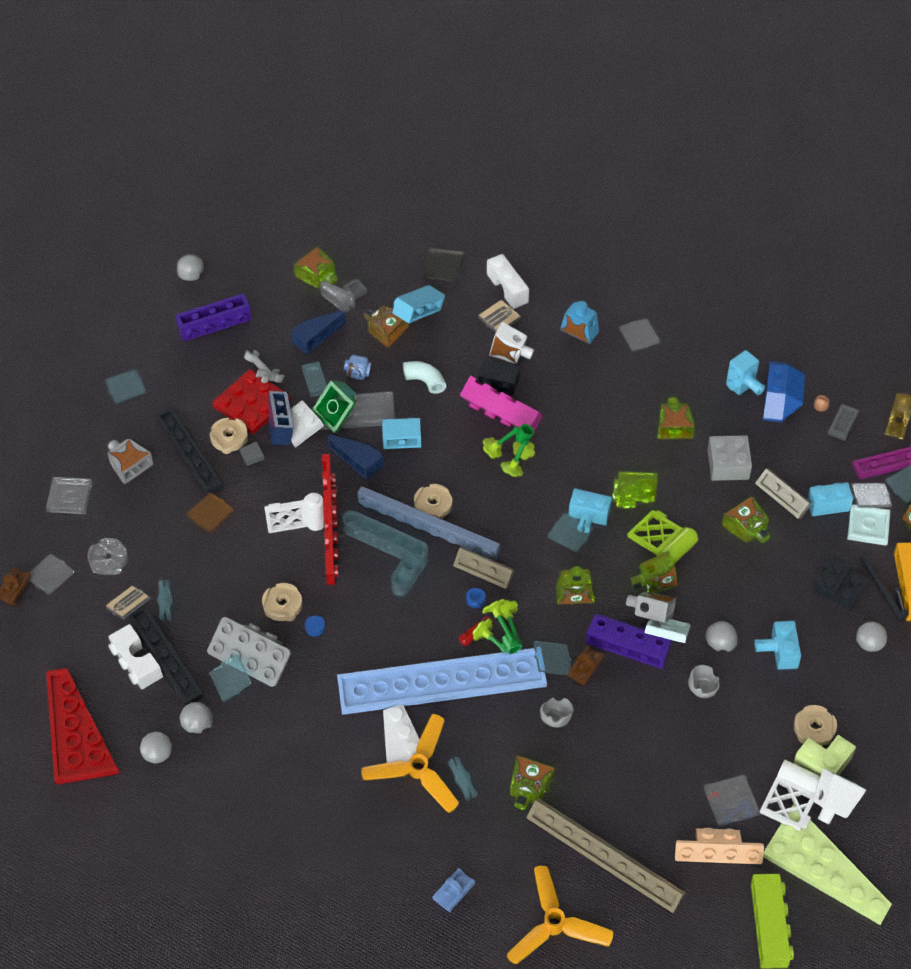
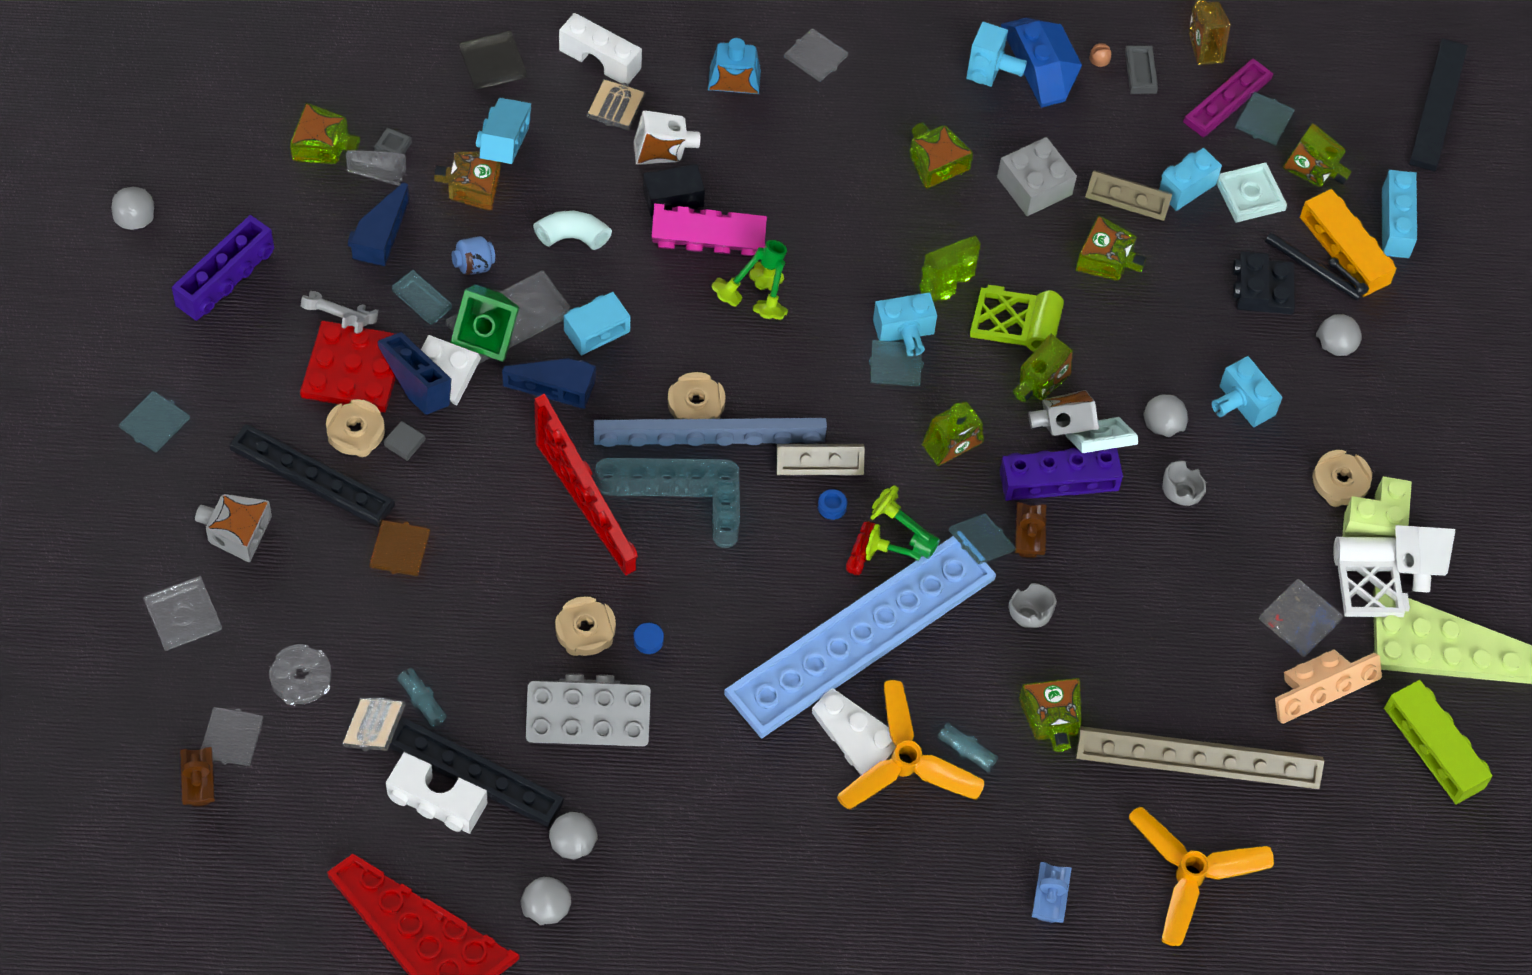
camera: 35 degrees left, 5 degrees up
clear light blue piece [210,654,252,702] -> none
white piece [264,493,325,533] -> none
clear piece [851,483,892,508] -> none

